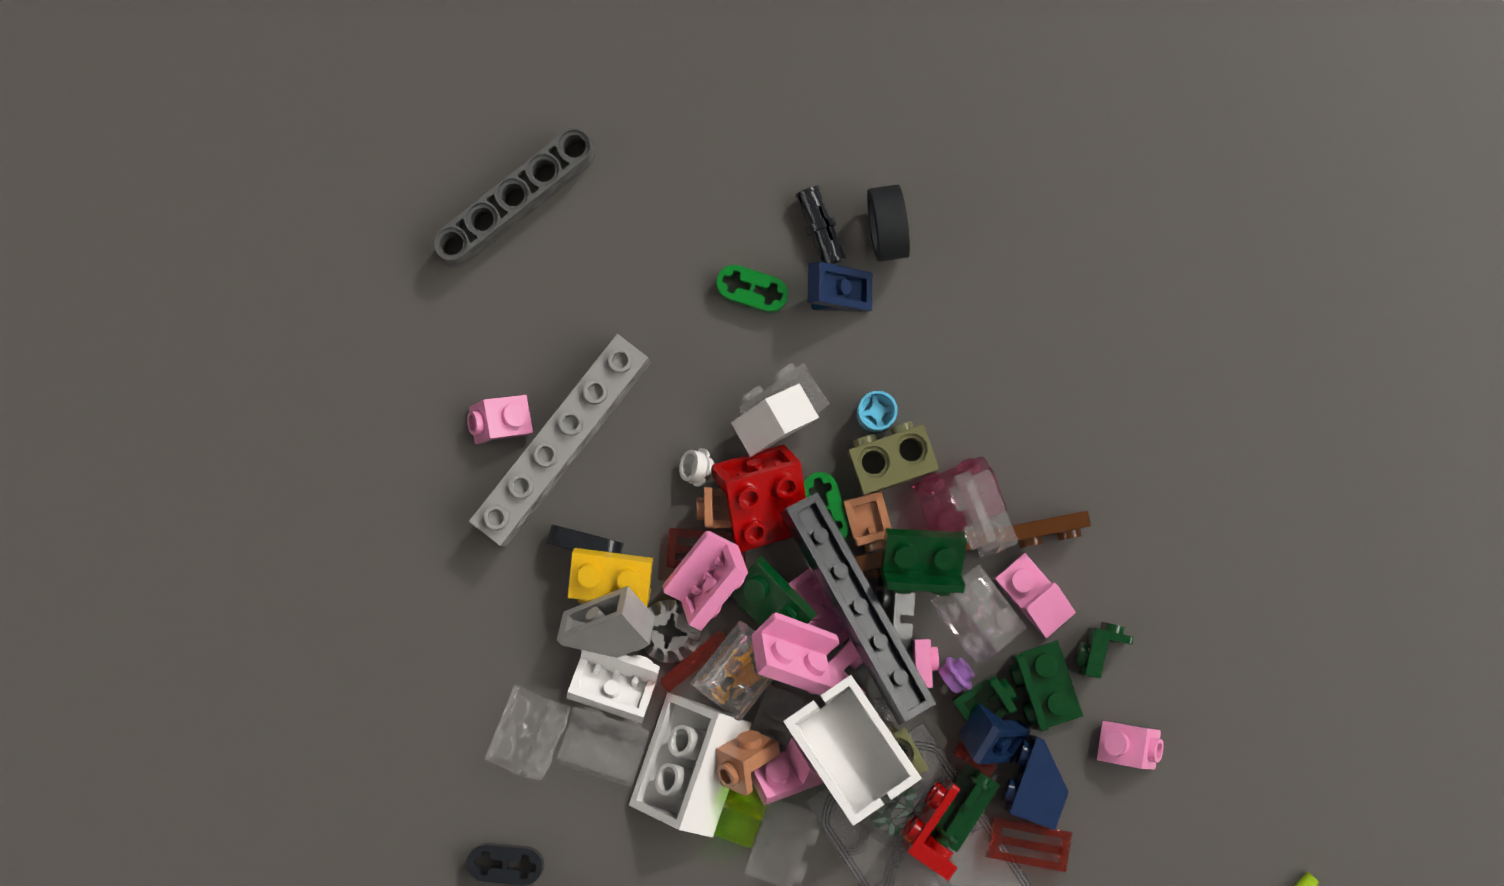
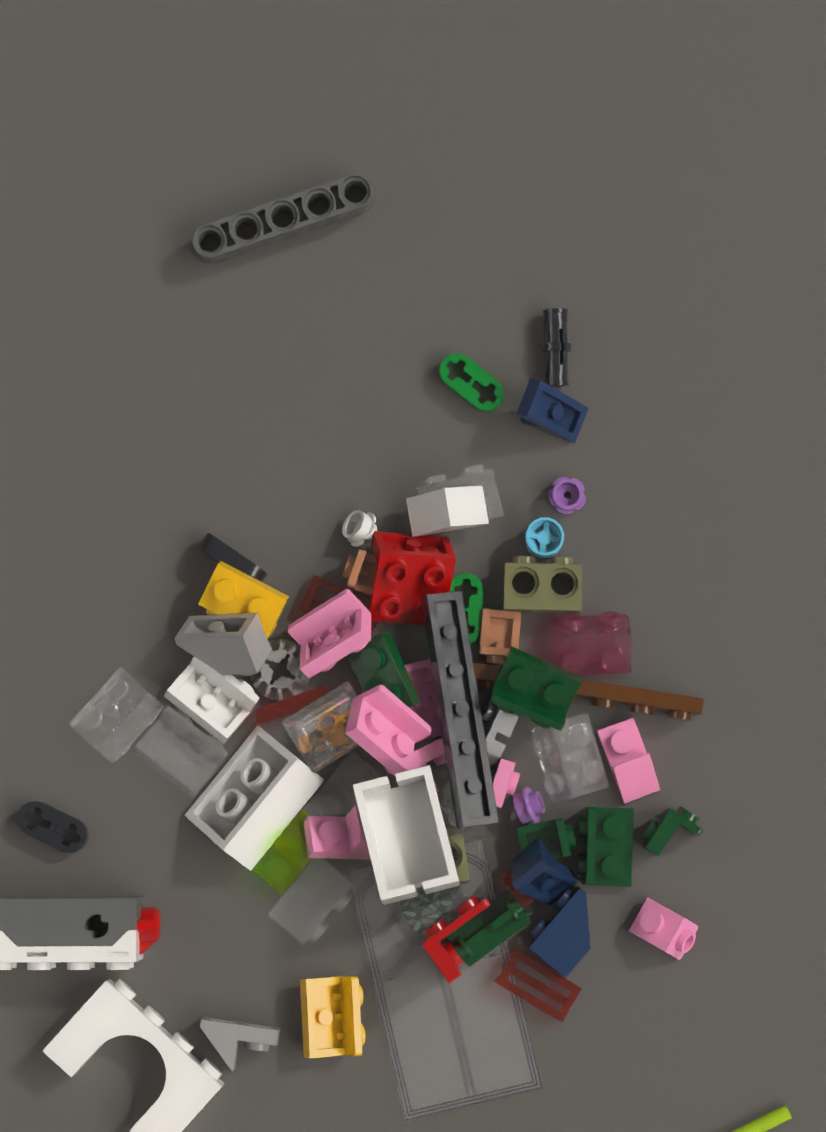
camera: 20 degrees right, 0 degrees up
bright pink bracket [467,395,533,444] -> none
light grey brick [469,333,651,547] -> none
nougat bracket [716,730,780,796] -> none
black tyre [867,184,910,262] -> none
clear bracket [949,470,1018,558] -> none
none -> medium lavender plate [548,476,586,514]

